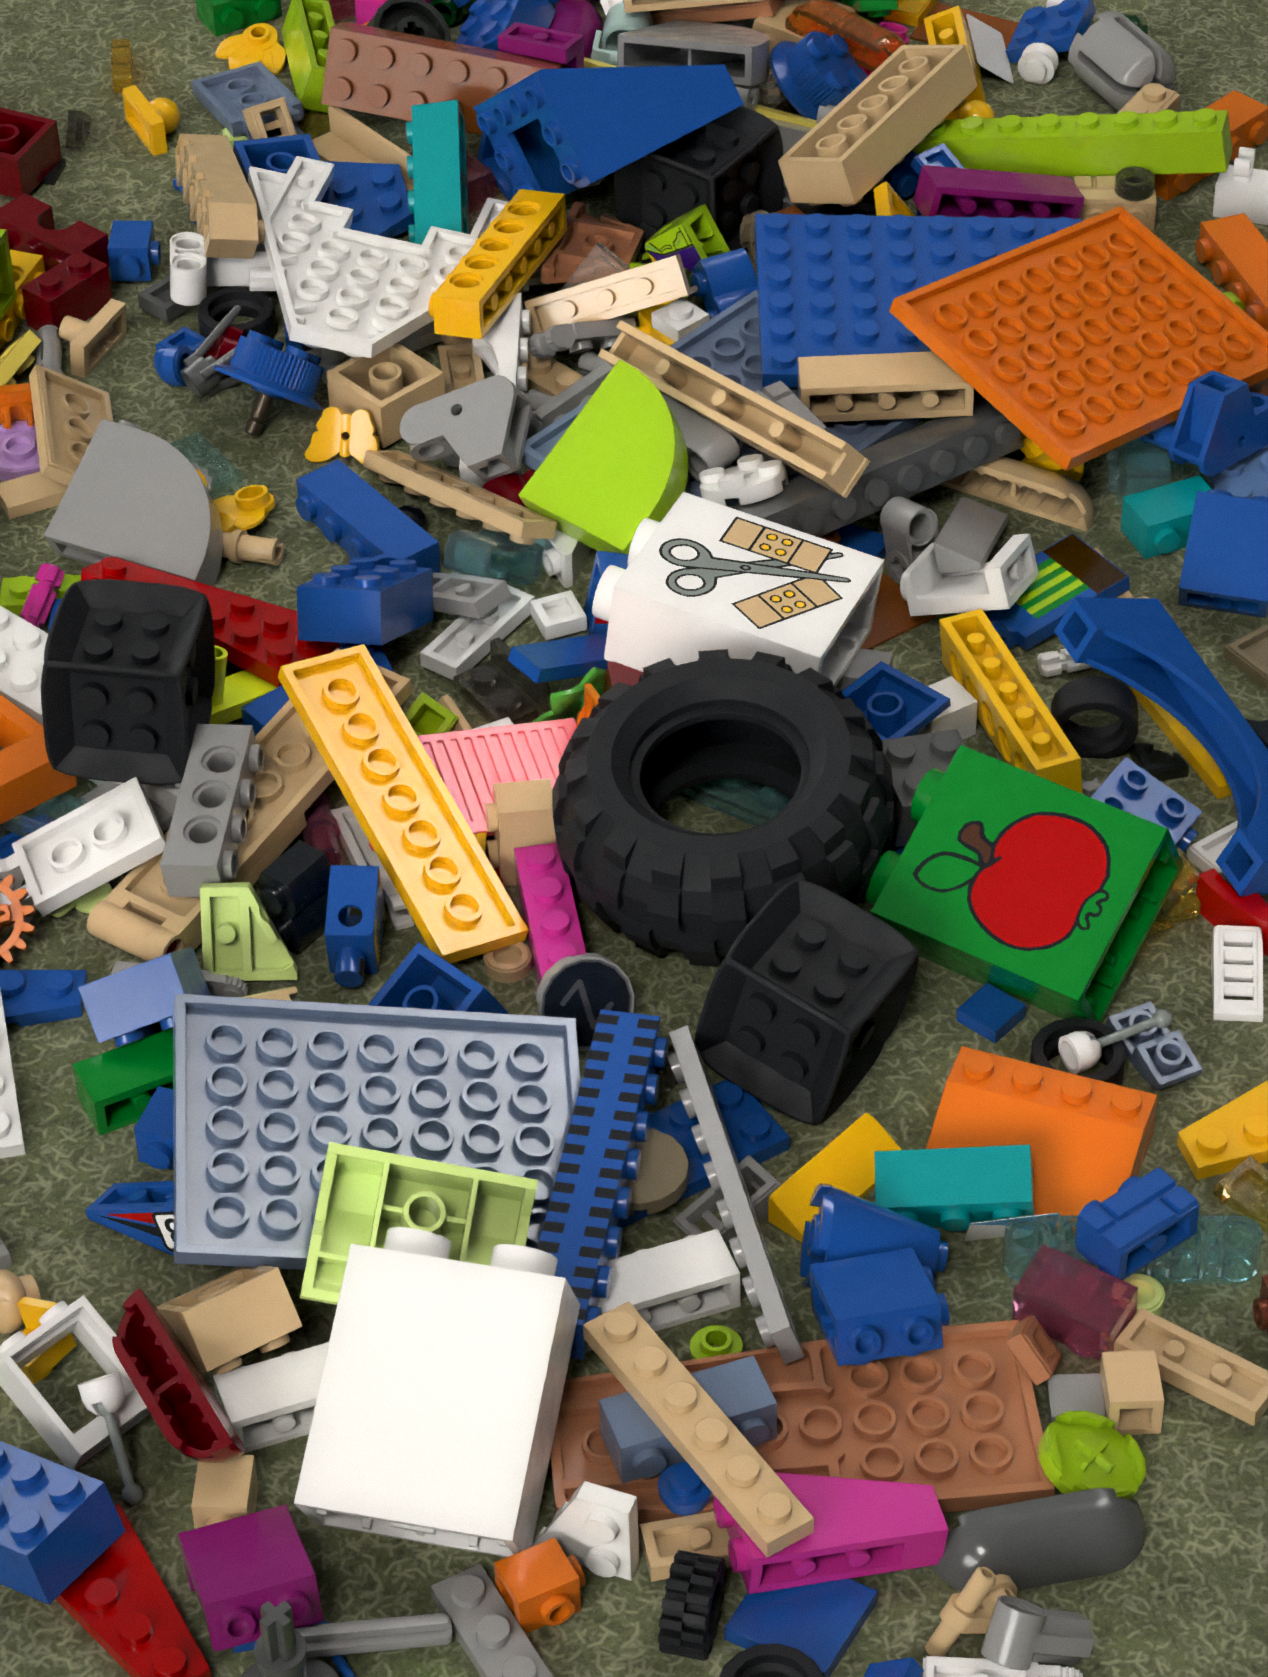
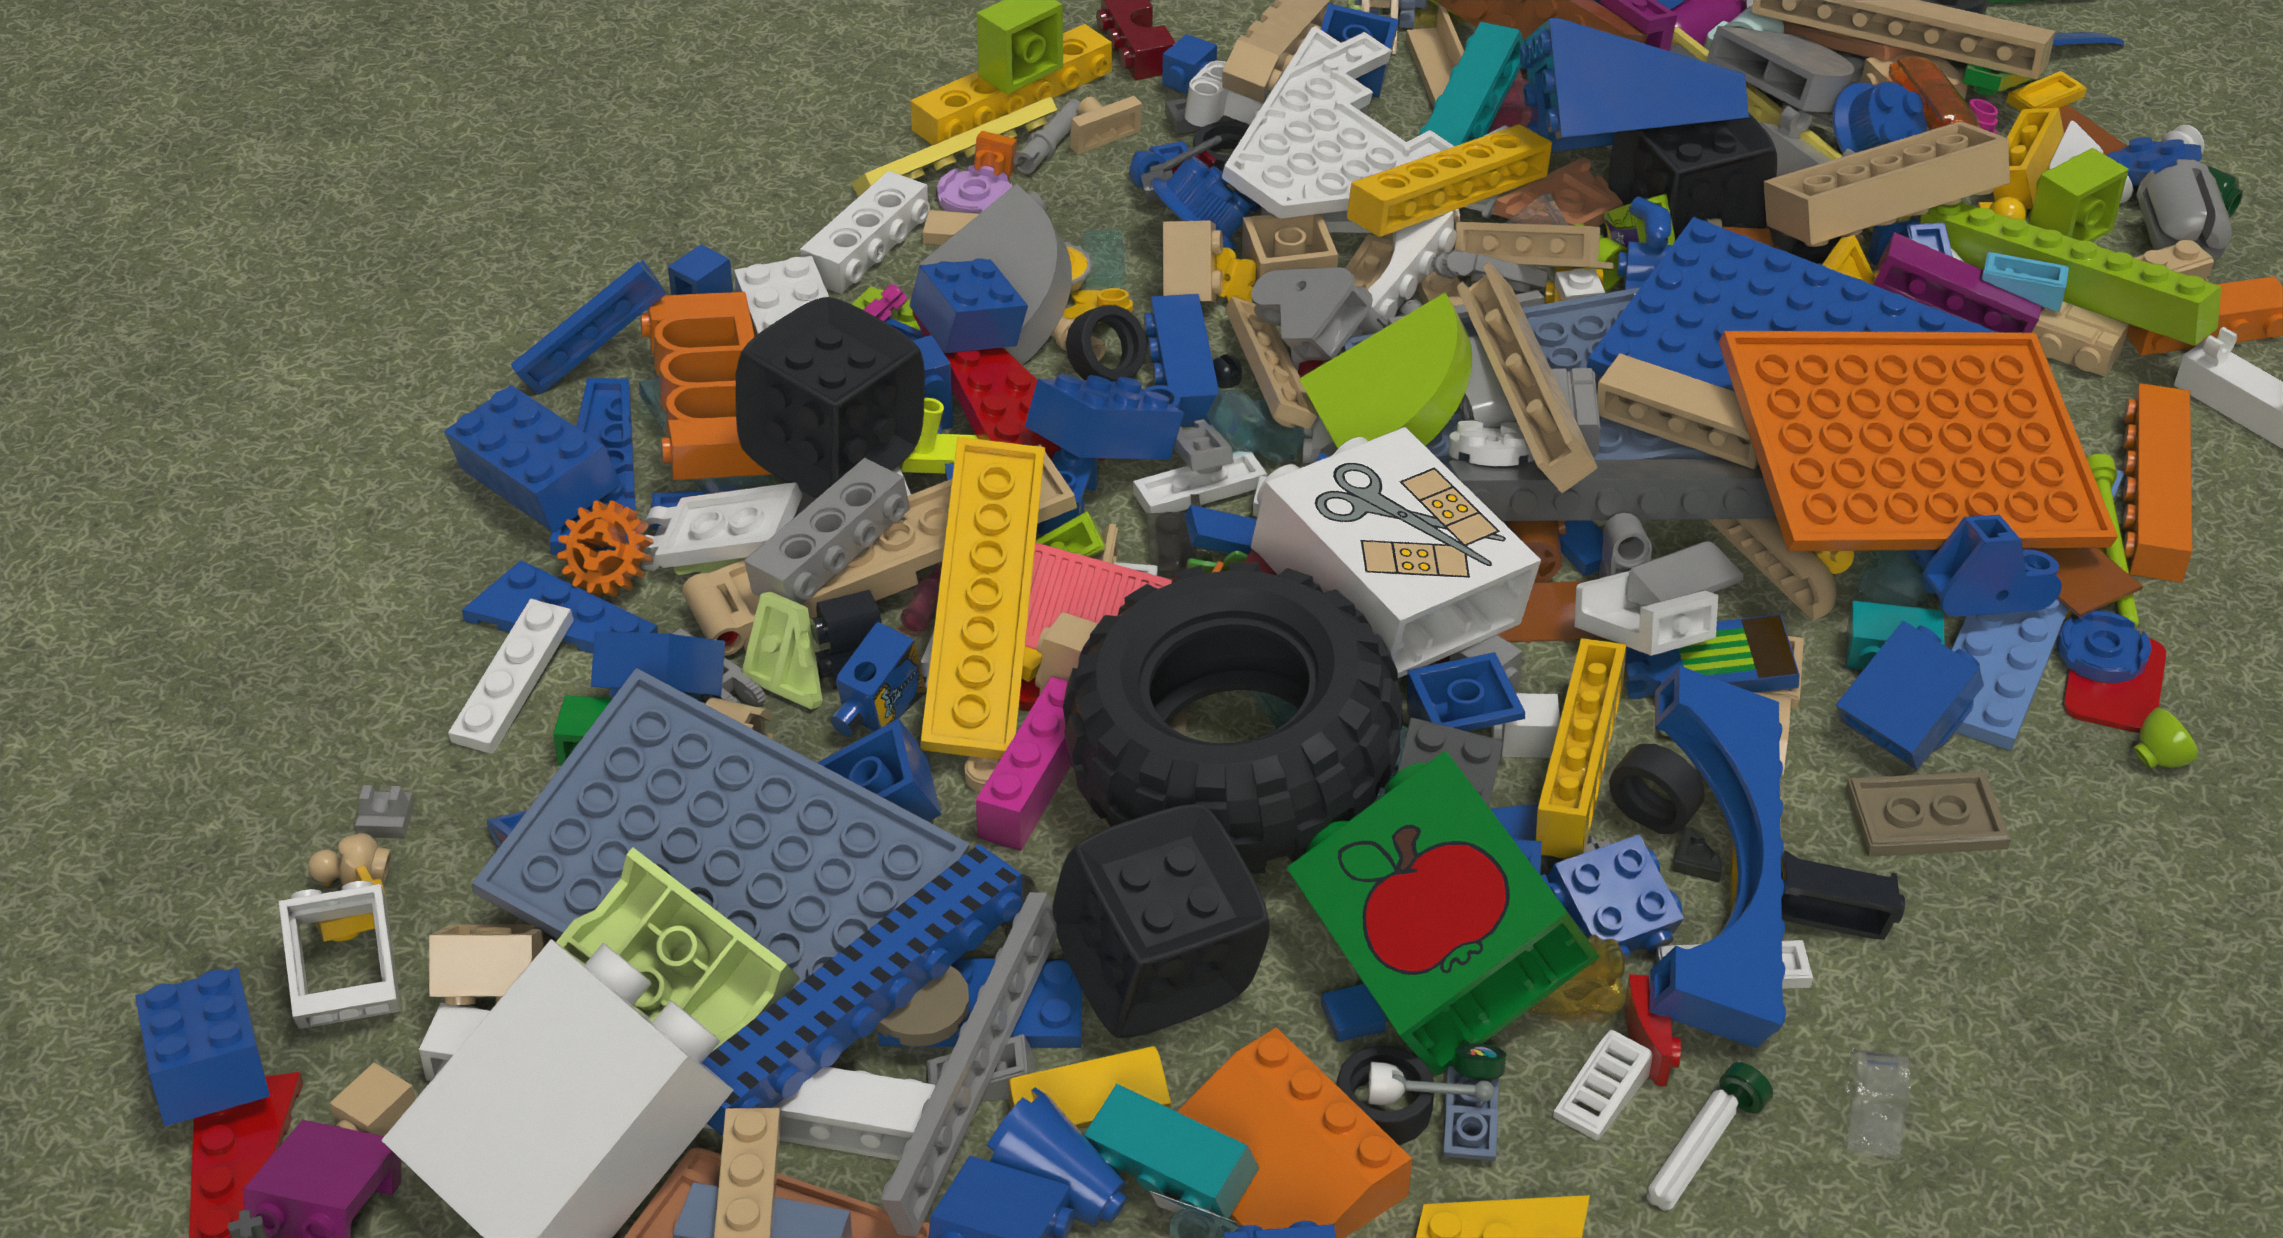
camera: 30 degrees right, 0 degrees up
dark red brick [21,251,112,333] -> none
tan tile [29,365,113,486] -> none
hinge [78,1372,143,1505] -> none
dark red brick [112,1288,246,1463] -> none
blue wing [323,161,415,238] -> none
black tile [536,953,635,1051] -> none
lime plate [690,1325,743,1360] -> none
clear smoke tile [1115,167,1155,201] -> none
none -> blue brick [909,258,1028,353]
none -> black tyre [1066,305,1147,382]
none -> tan brick [1163,221,1223,304]
none -> dark green tile [1453,1043,1506,1080]
none -> blue arm [1630,197,1671,249]
none -> medium azure slope [1982,252,2069,312]
none -> lime brick [2028,148,2129,242]

